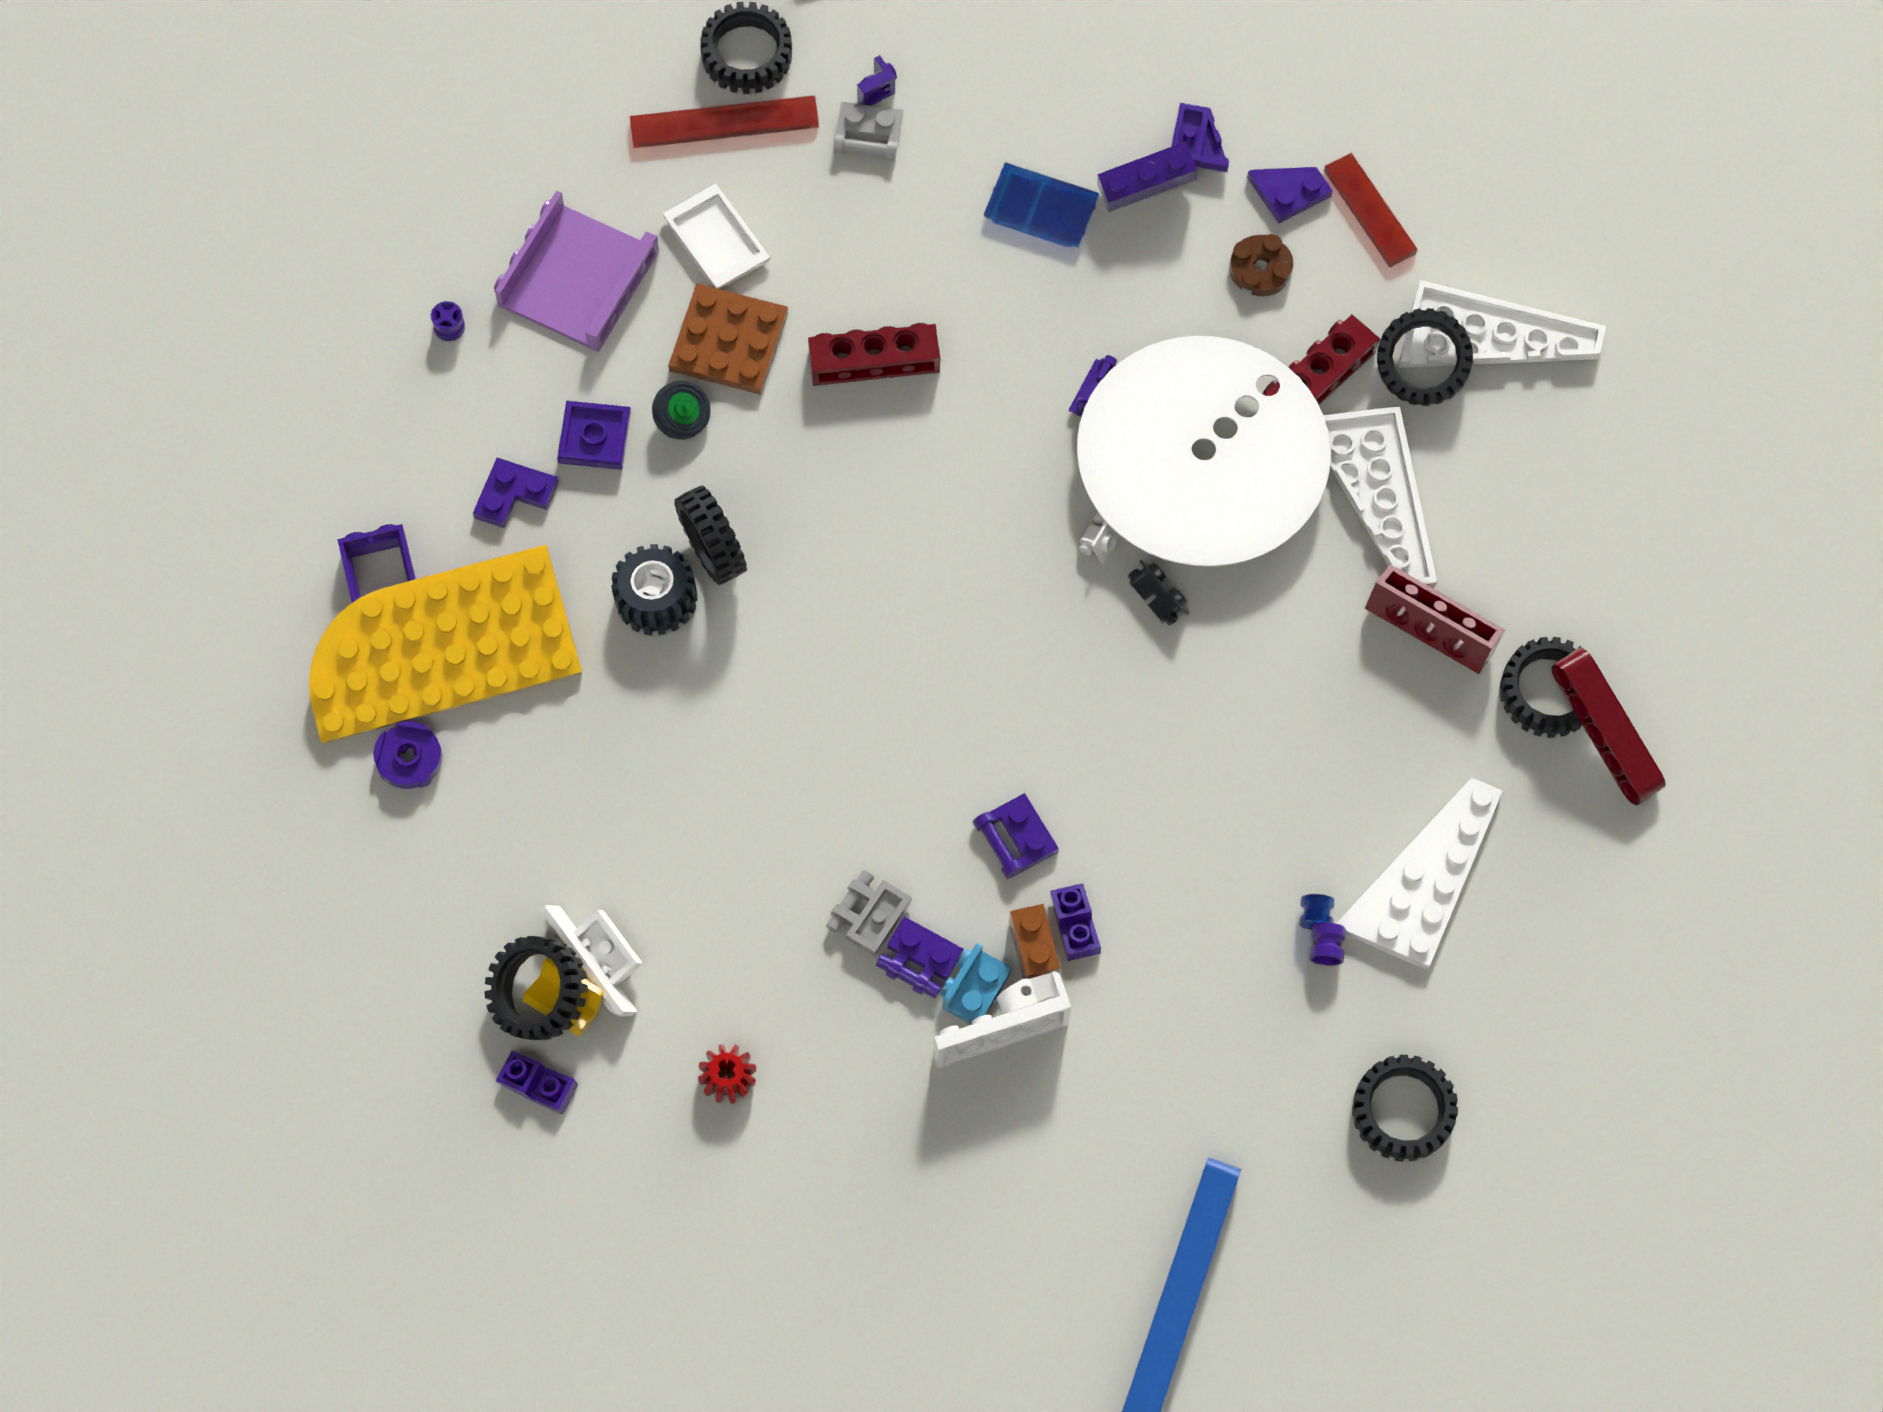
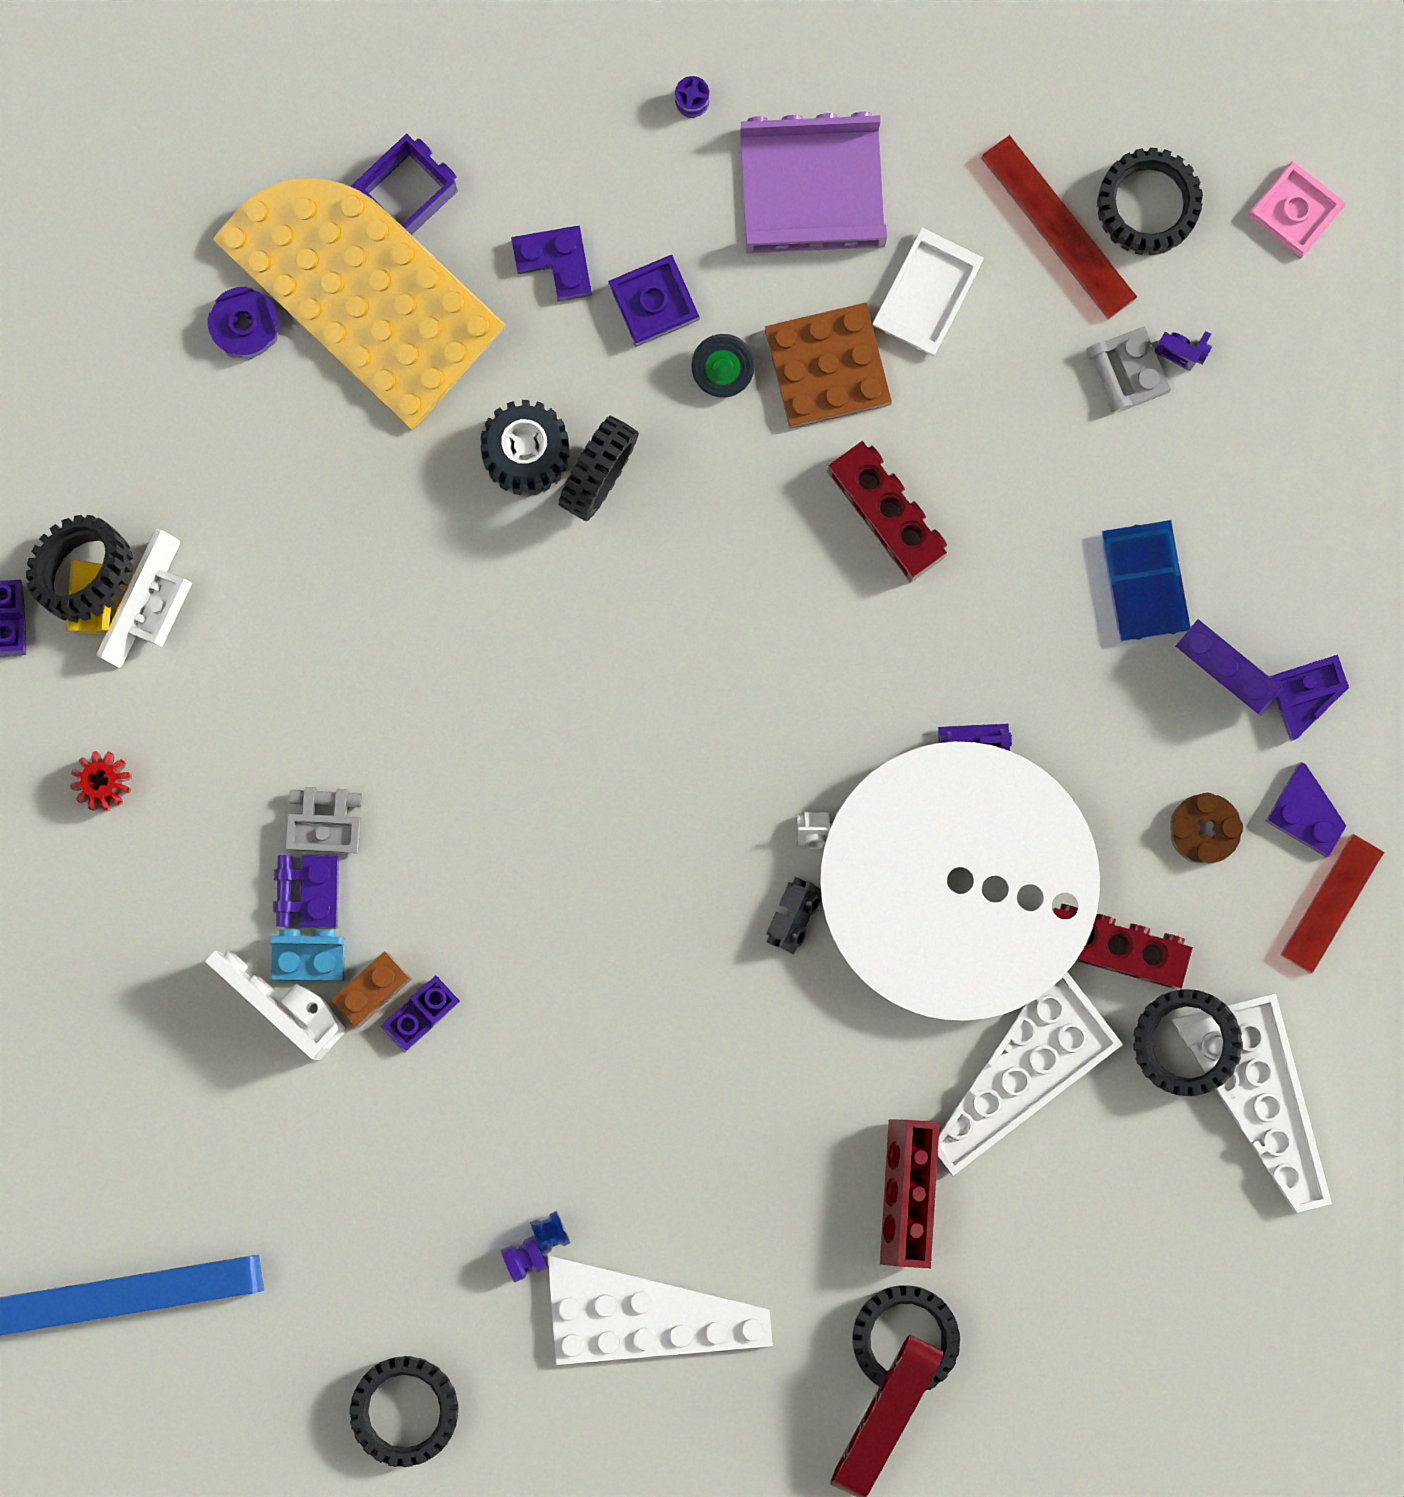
camera: 60 degrees right, 15 degrees up
dark purple plate [972,793,1059,879] -> none

